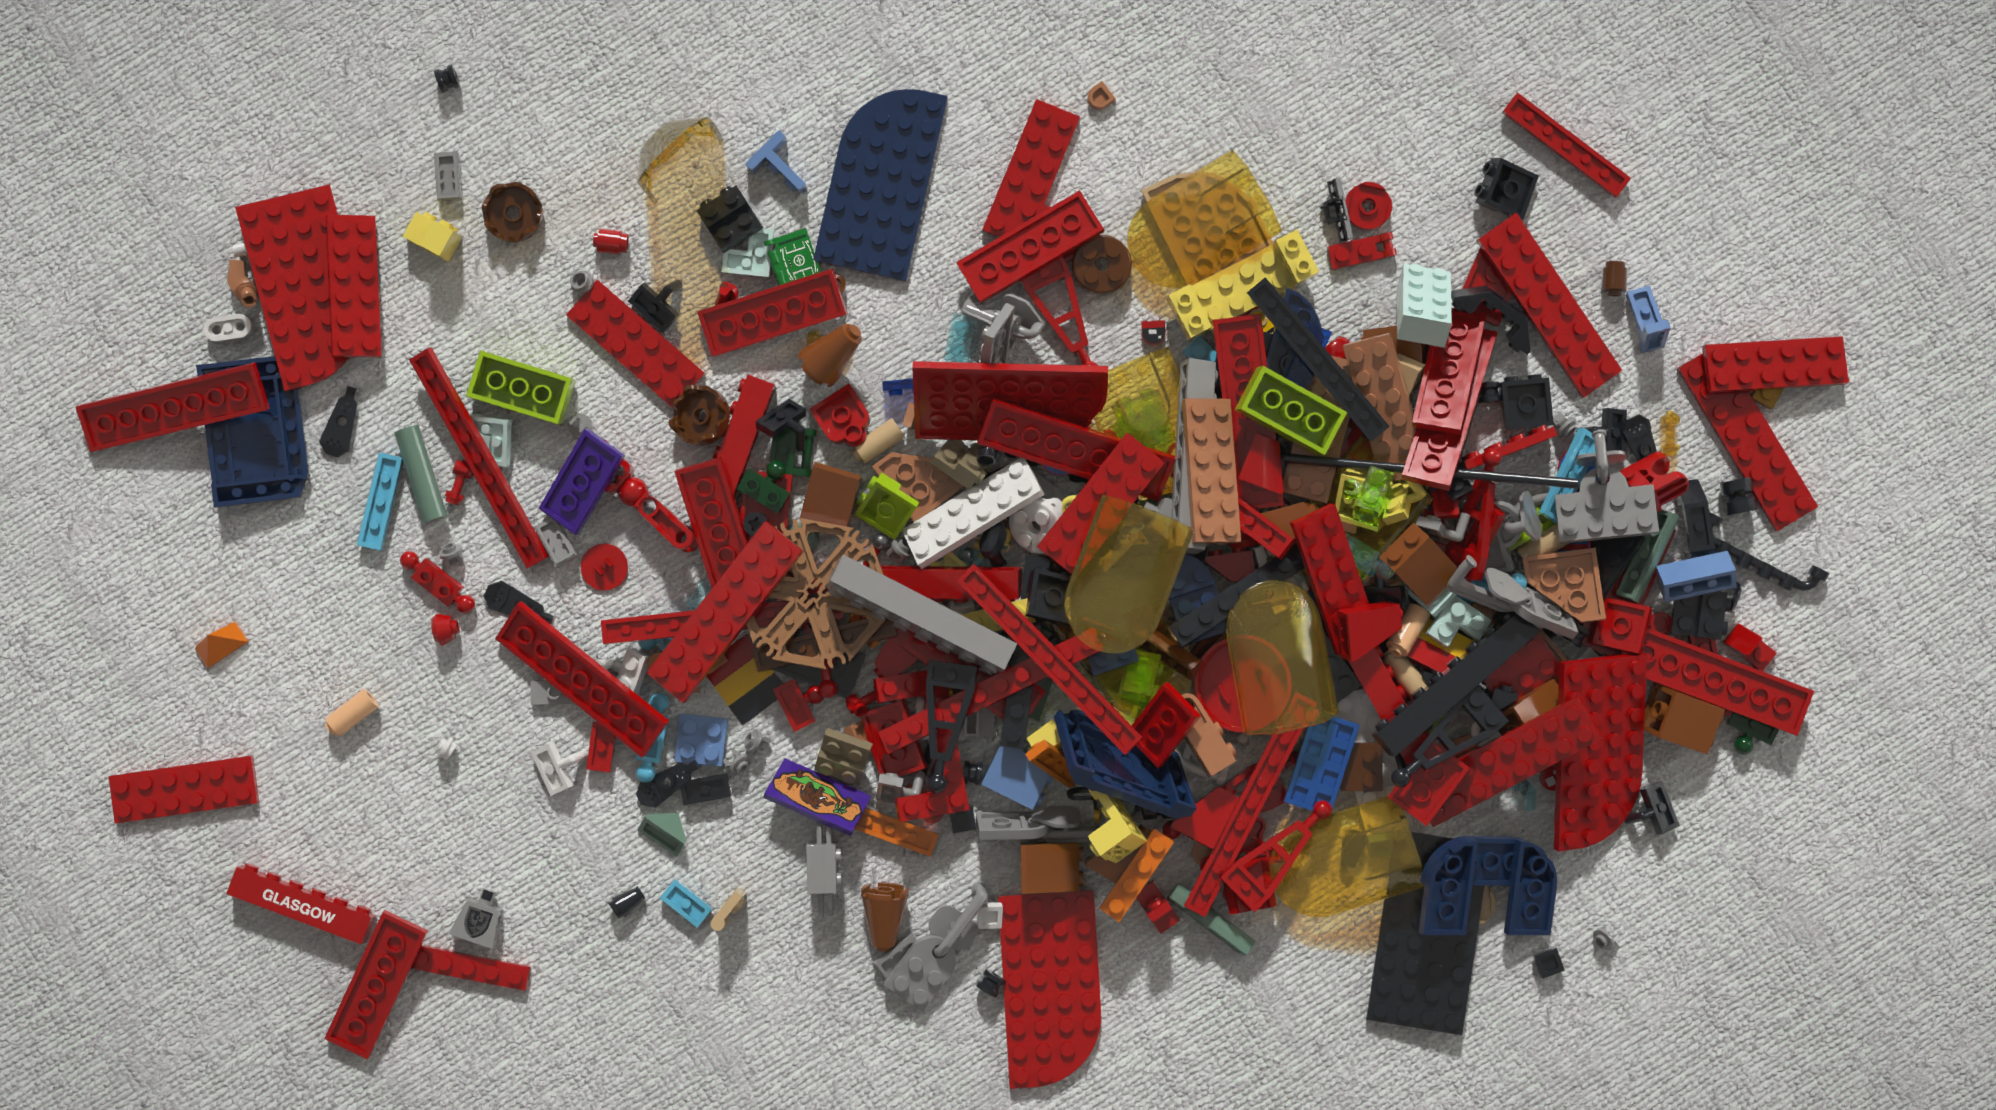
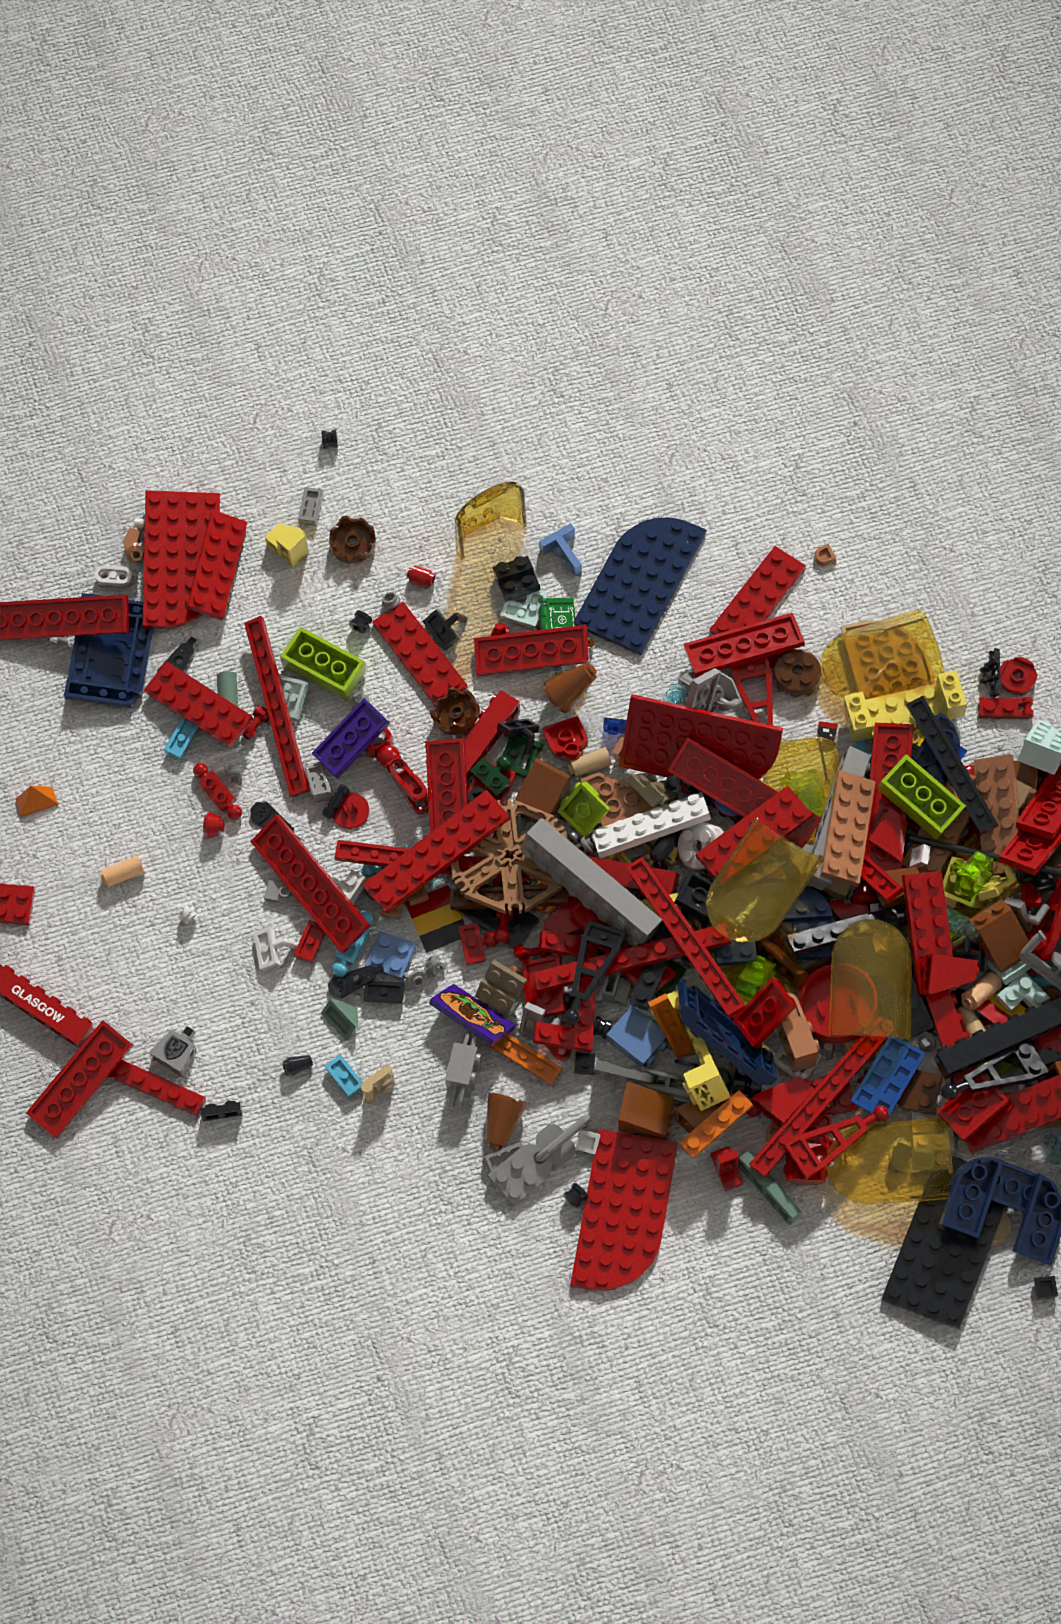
camera: 20 degrees right, 20 degrees down
none -> red plate [143,661,254,749]
none -> black plate [200,1101,243,1121]
none -> black axle [322,784,349,819]
none -> black wheel [349,610,372,633]
none -> white plate [909,844,930,869]
none -> light grey plate [914,1032,936,1052]

